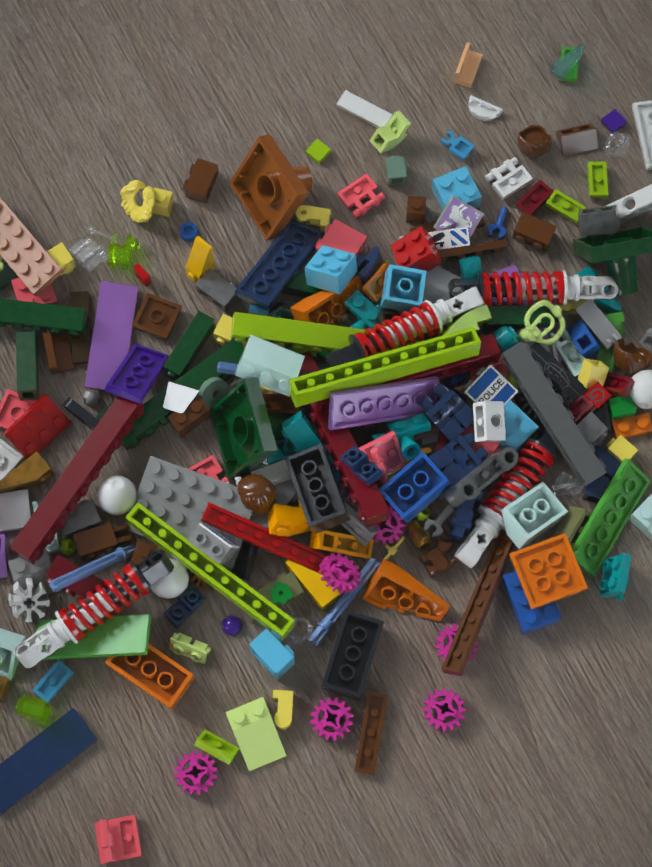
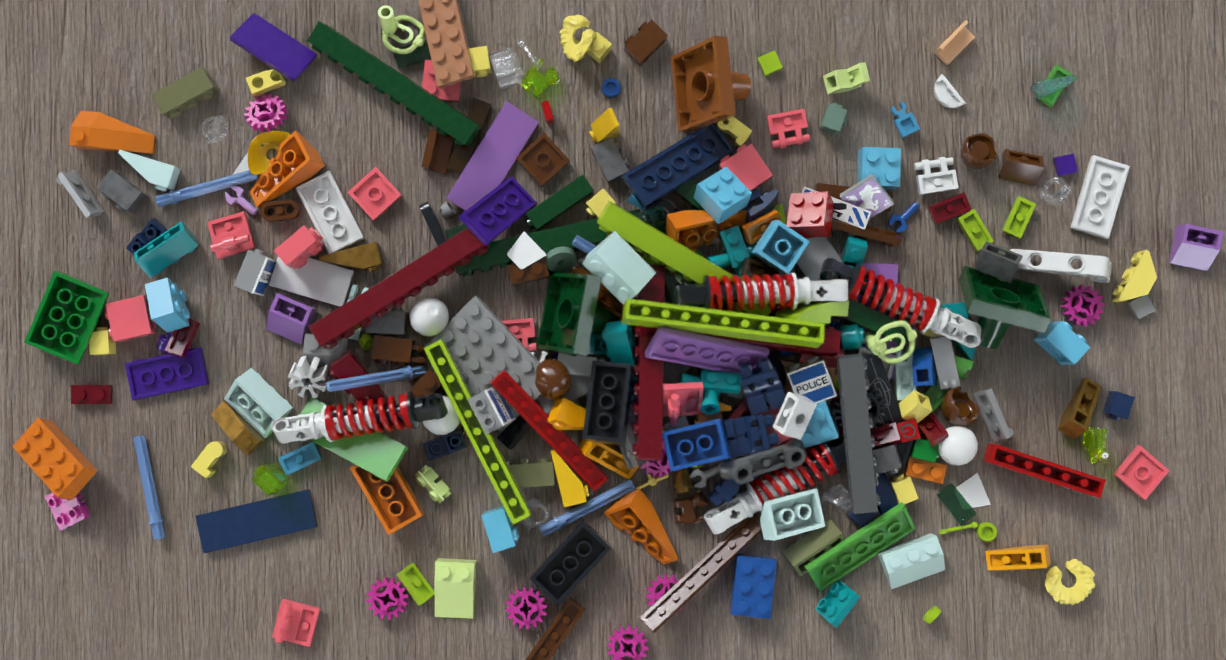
camera: 20 degrees right, 15 degrees up
red plate [3,394,71,459] -> none
dark green brick [16,330,39,401] -> none
dark purple piece [221,615,243,636] -> none
green plant [270,582,293,604] -> none
light yellow leg [273,690,294,730] -> none
dark pink gear [319,553,361,594] -> none
white tile [336,90,392,128] -> none
dark blue slope [340,445,383,486] -> none
reddish brown brick [406,196,426,223] -> none
orange plate [509,533,588,610] -> none
reddish brown brick [512,212,557,252] -> none

